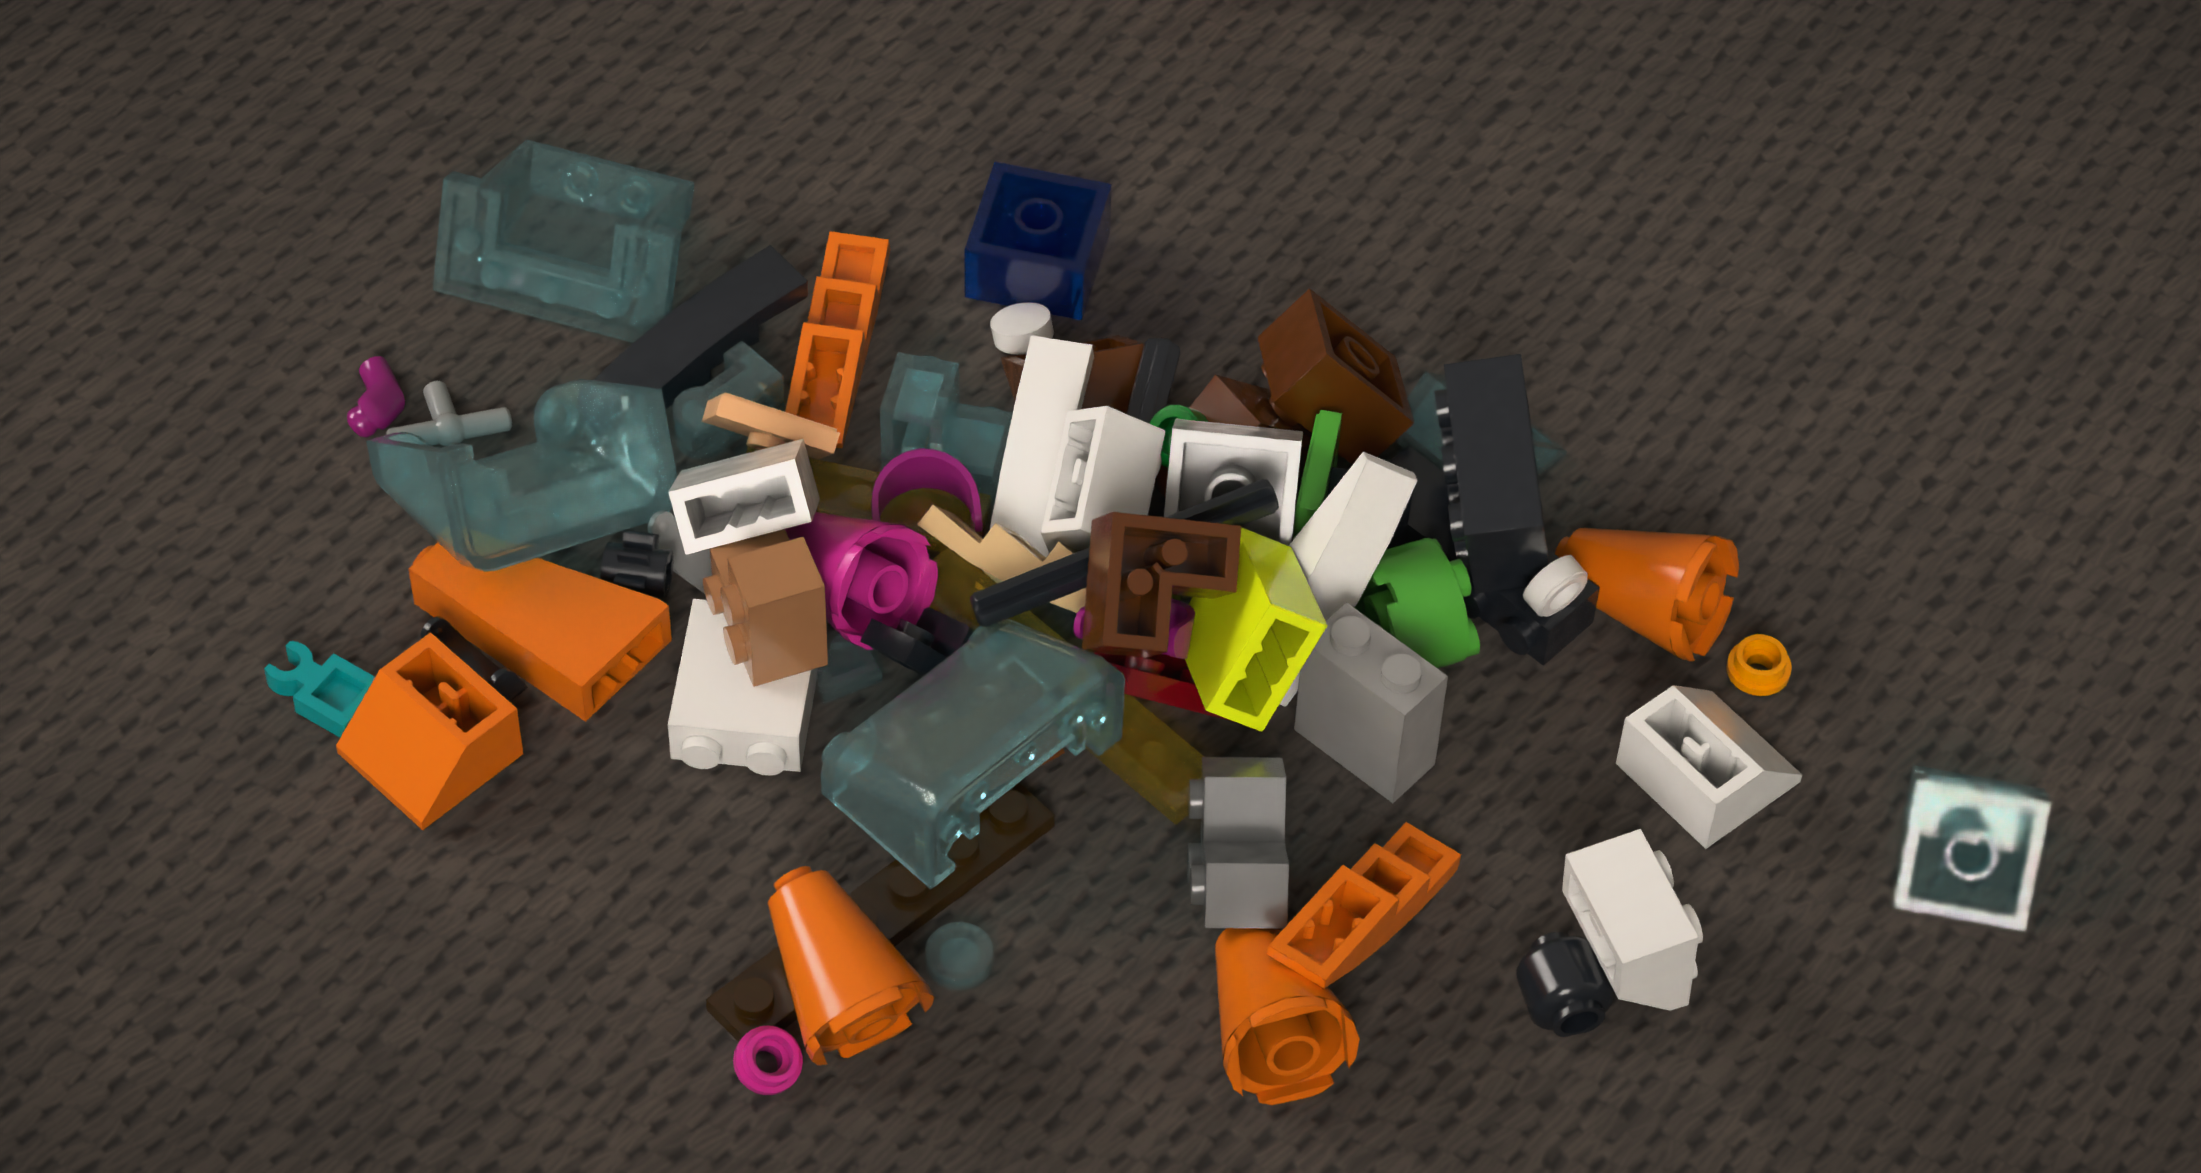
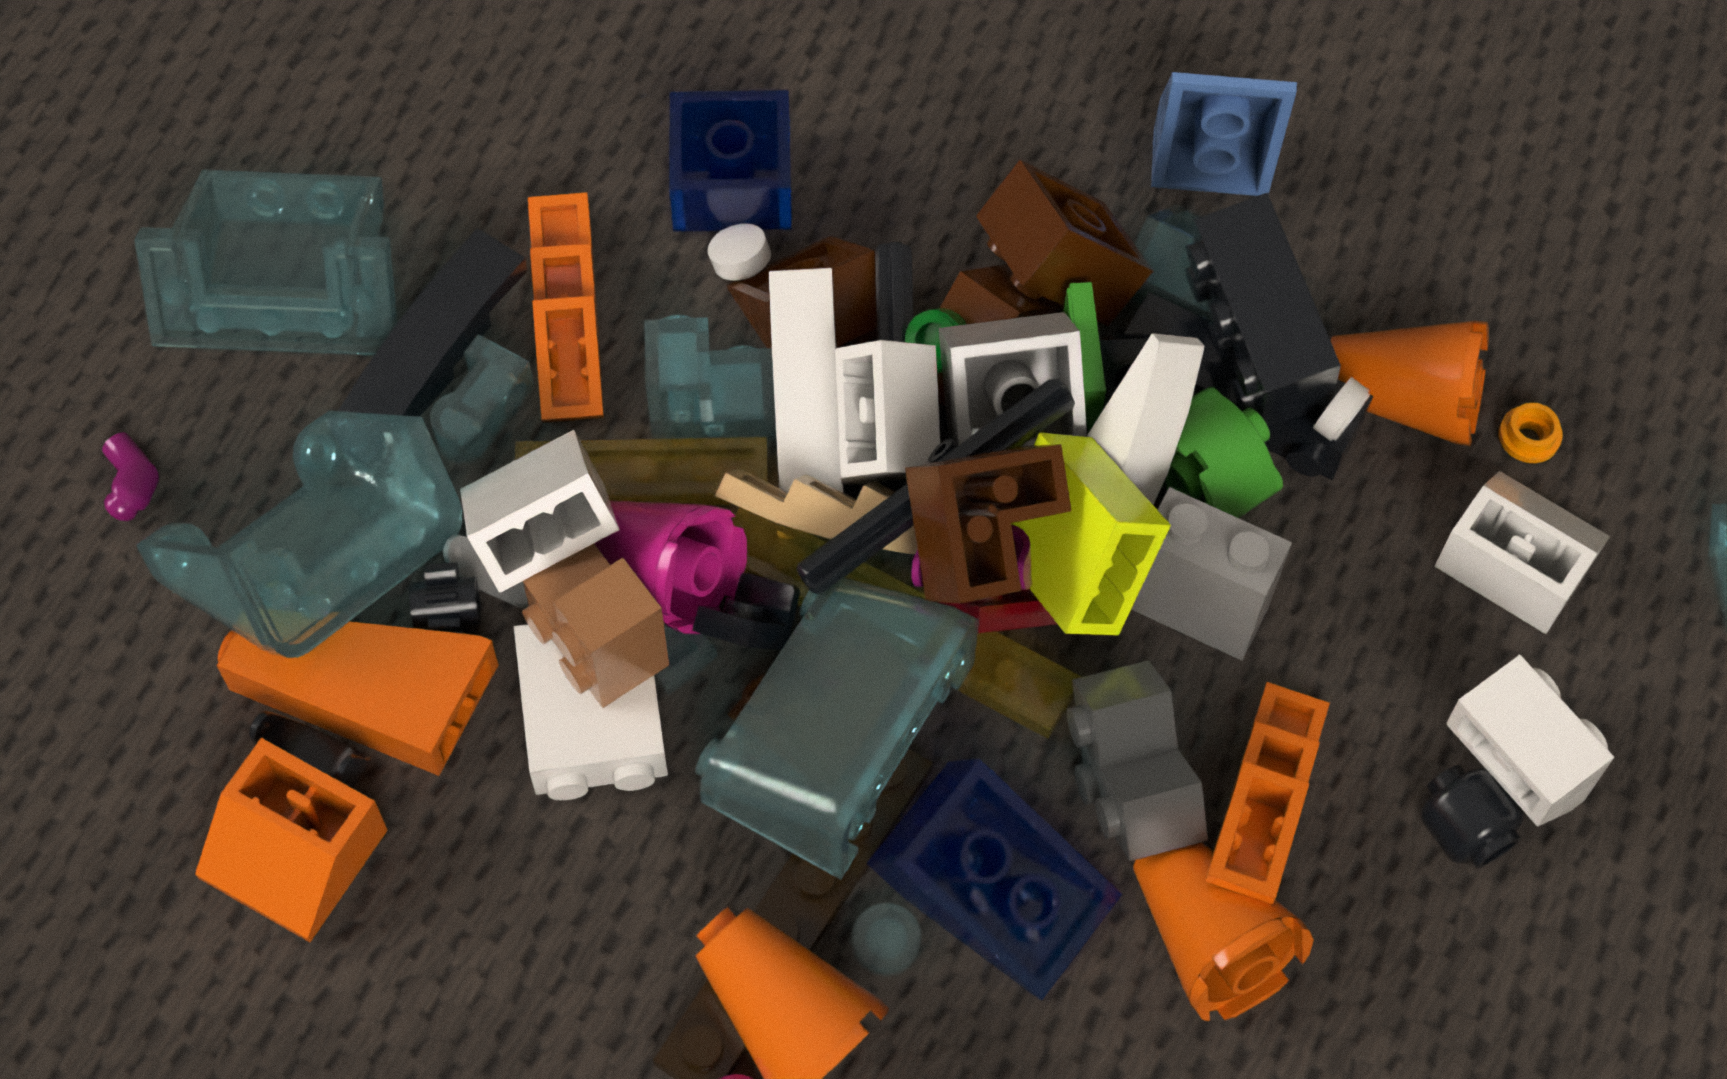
camera: 15 degrees left, 10 degrees up
teal plate [264,641,375,737] -> none
light grey piece [386,381,512,453] -> none
light nougat plate [702,392,840,460] -> none
magenta helmet [871,448,982,532] -> none
none -> clear blue slope [867,758,1123,1000]
none -> medium blue slope [1151,72,1297,196]

